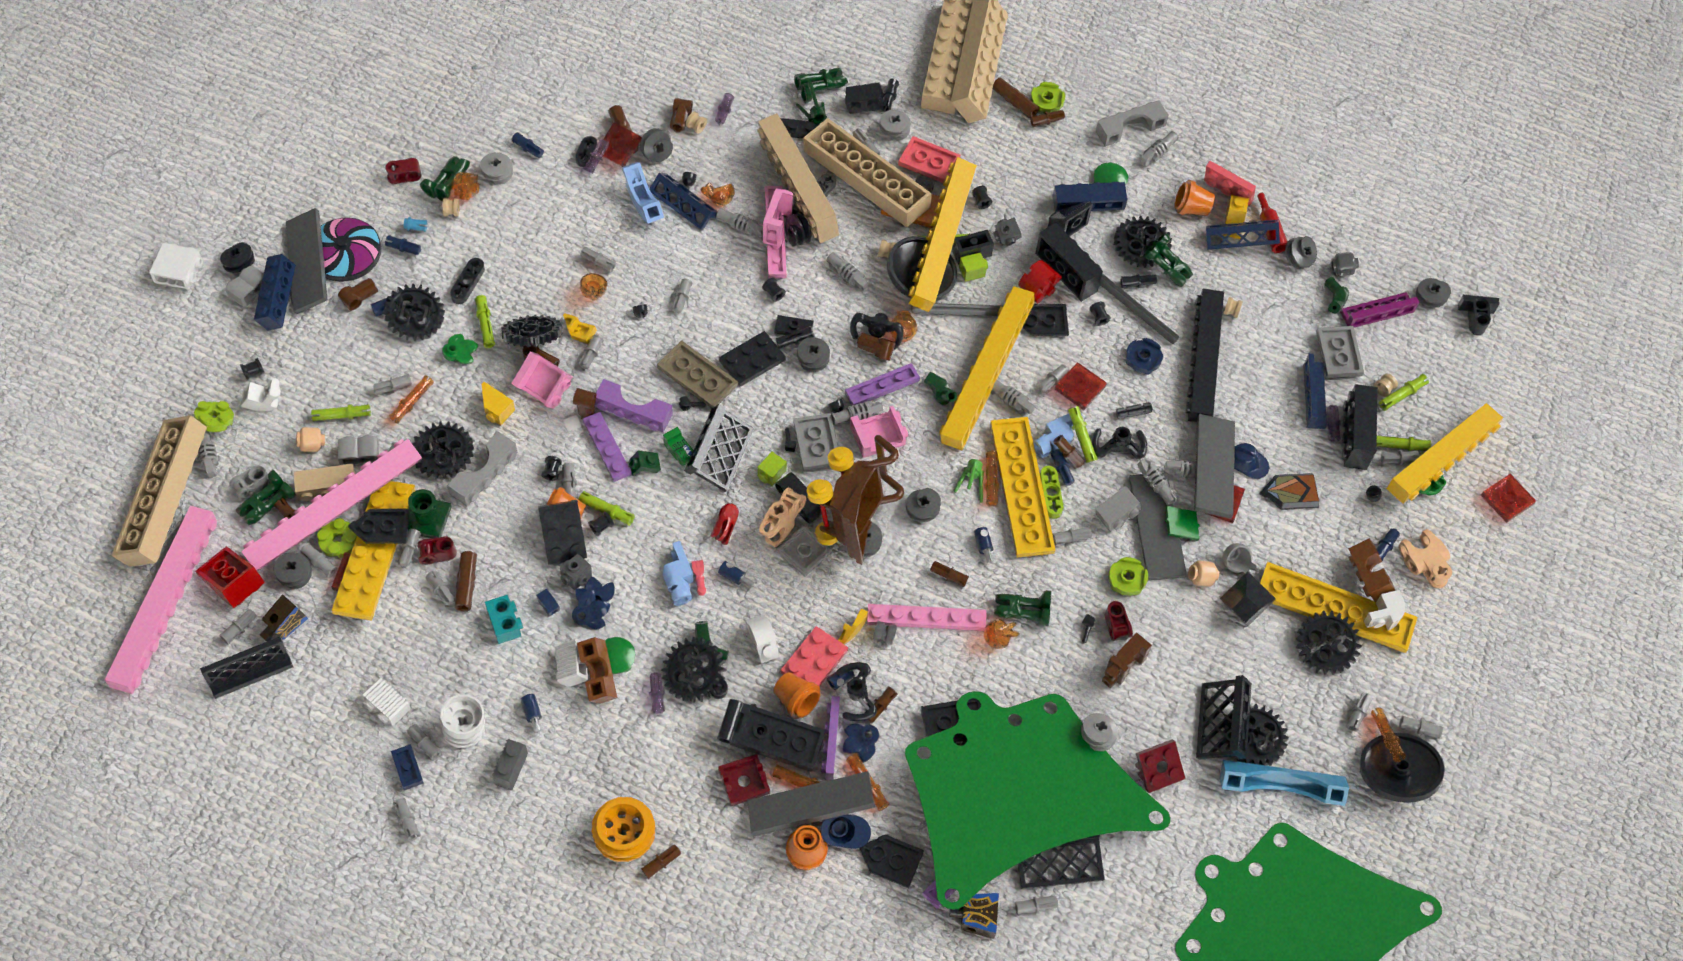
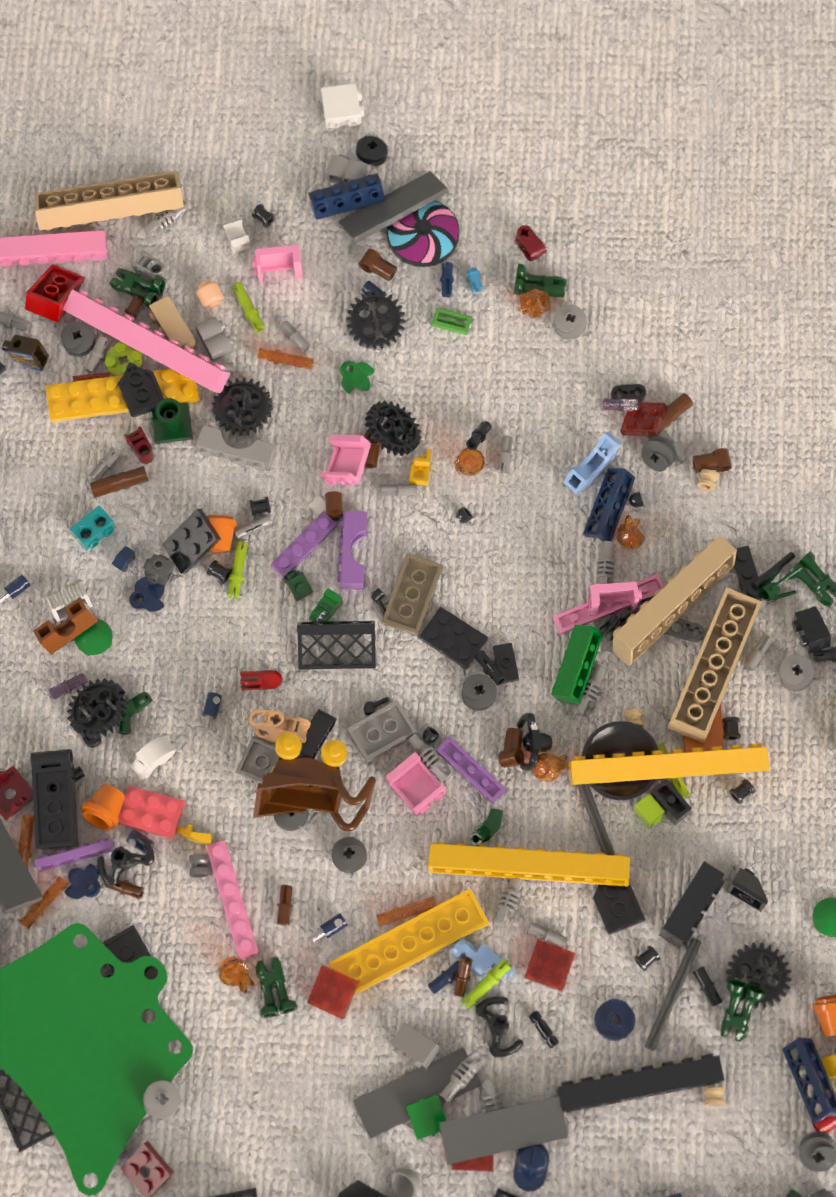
camera: 75 degrees right, 10 degrees up
lime plate [194,401,234,432] -> none
light grey axle [398,529,421,568] -> none
tan wheel [443,198,460,217] -> none
black beam [450,258,485,304] -> none
lime pin [474,295,495,348] -> none
yellow slope [481,382,515,426] -> none
dark blue axle [512,132,544,158] -> none
dark blue plate [572,590,610,629] -> none
light blue plate [663,541,693,606] -> none
light grey axle [672,278,693,313] -> none
coral piece [691,560,706,596] -> none
clear purple axle [715,93,734,125] -> none
lime brick [757,451,787,486] -> none
black bush [762,278,786,302] -> none
coral plate [898,136,961,183] -> none
bright green plant [954,459,984,503] -> none
dark grey brick [993,217,1022,246] -> none
red brick [1018,260,1062,304] -> none
lime beam [1040,466,1064,519] -> none
dark blue brick [1052,182,1128,212] -> none
light grey axle [1052,527,1092,545] -> none
black hand [1082,614,1095,643] -> none
reddish brown hips [1102,632,1152,688] -> none
dark red piece [1104,601,1133,641] -> none
lime plate [1108,557,1148,596] -> none
light nougat head [1188,560,1219,587] -> none
none -> bright pink panel [252,245,303,282]
none -> clear red plate [307,965,359,1019]
none -> bright green tile [432,307,472,335]
none -> black pin [466,421,492,450]
none -> green brick [551,625,603,705]
none -> black bar [751,552,795,589]

